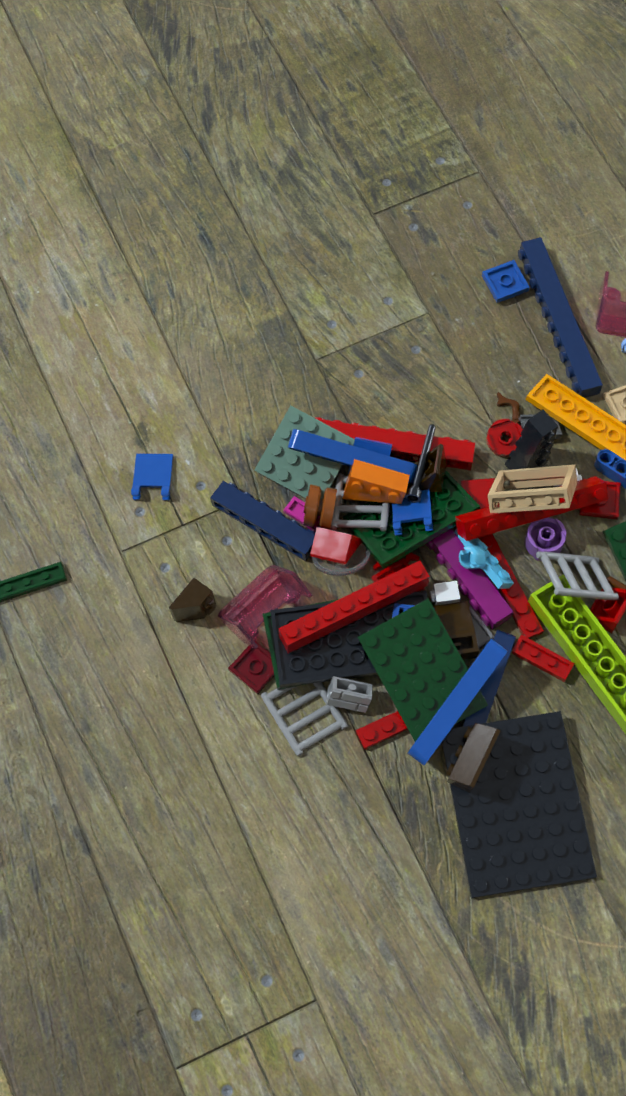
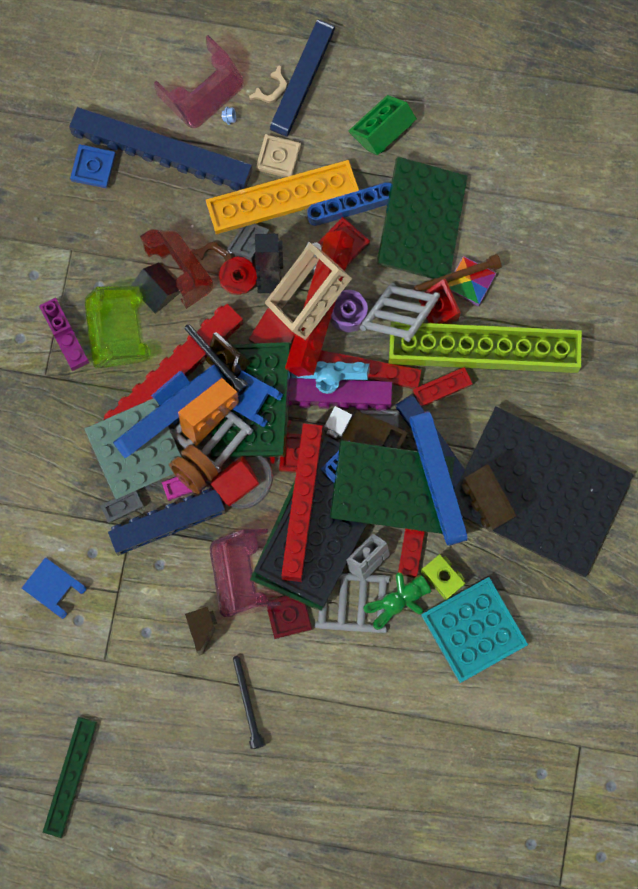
camera: 60 degrees left, 10 degrees up
none -> magenta slope [39,297,89,371]
none -> clear neon green windscreen [85,286,151,369]
none -> dark grey plate [100,491,144,524]
none -> black slope [130,262,184,314]
none -> clear red windscreen [140,229,213,309]
none -> black piece [233,656,266,750]
none -> green animal [363,572,432,630]
none -> lime brick [421,554,465,601]
none -> teal plate [421,577,528,683]

